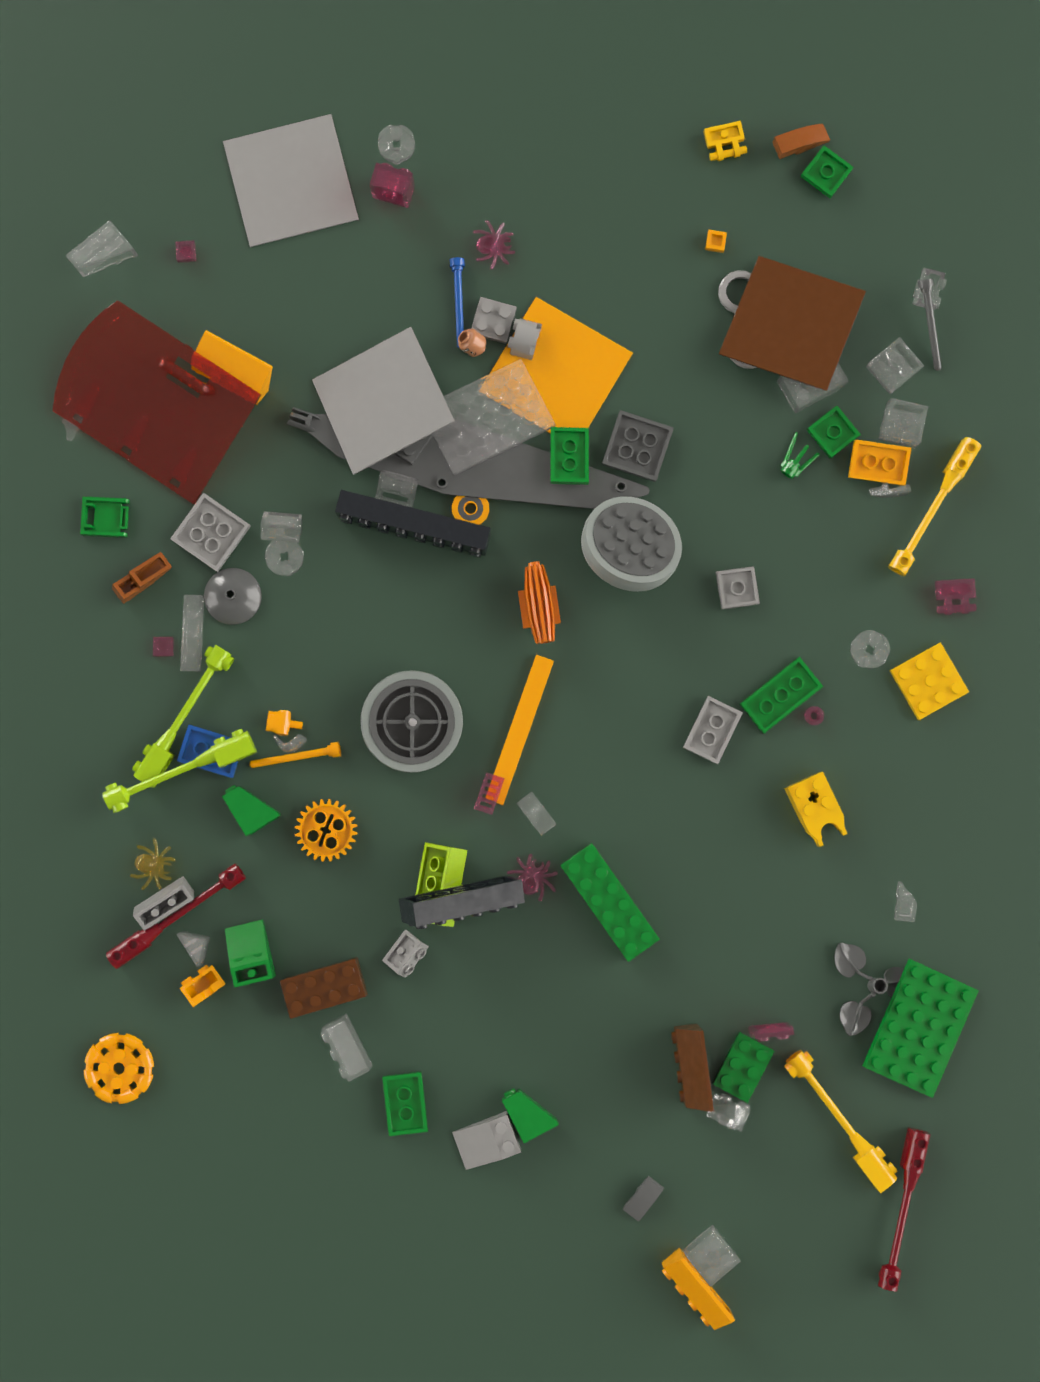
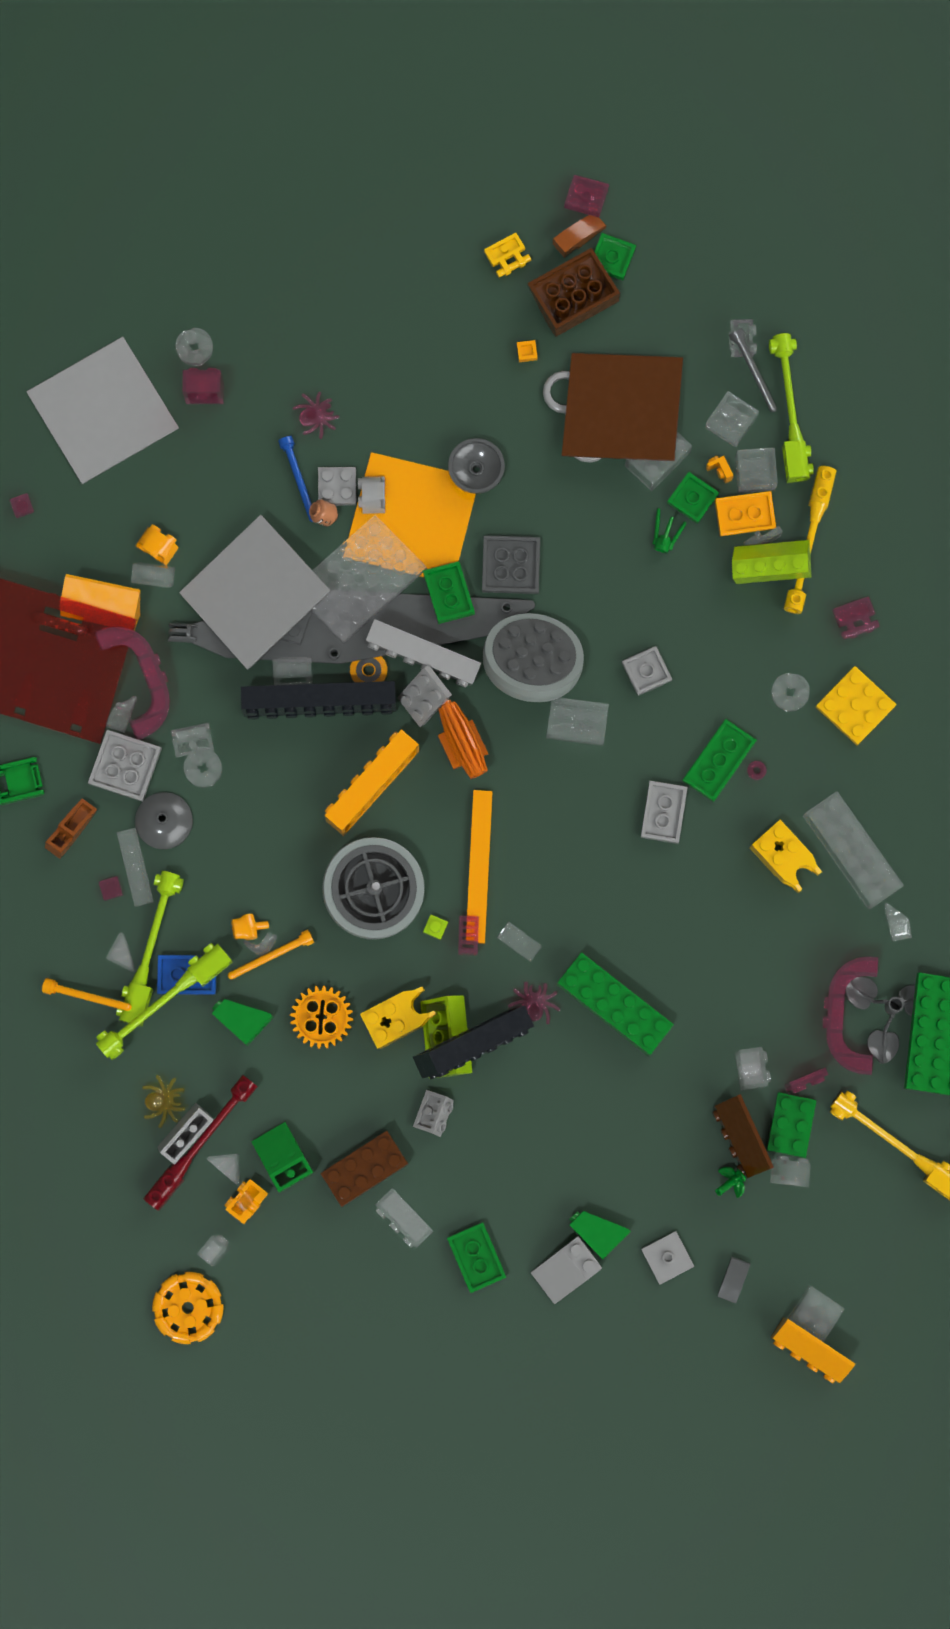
camera: 15 degrees left, 5 degrees down
none -> light orange piece [42,978,132,1011]
none -> clear pink arch [94,626,170,740]
none -> clear slope [106,696,137,733]
none -> clear slope [106,933,136,973]
none -> clear brick [131,562,175,588]
none -> light orange cylinder [135,524,179,566]
none -> clear brick [197,1235,231,1267]
none -> light orange brick [325,729,419,836]
none -> yellow brick [360,987,437,1049]
none -> light grey brick [365,619,481,688]
none -> light grey plate [397,665,452,727]
none -> lime plate [423,915,448,940]
none -> dark grey dish [448,438,505,494]
none -> reddish brown slope [527,248,620,337]
none -> clear brick [546,698,609,746]
none -> clear pink plate [564,175,609,217]
none -> light grey plate [641,1231,695,1285]
none -> light orange bracket [706,456,734,484]
none -> green plant [715,1167,746,1198]
none -> lime slope [732,540,812,584]
none -> clear brick [735,1047,771,1091]
none -> lime bar [769,333,814,483]
none -> clear brick [803,791,904,910]
none -> clear pink arch [823,957,878,1075]

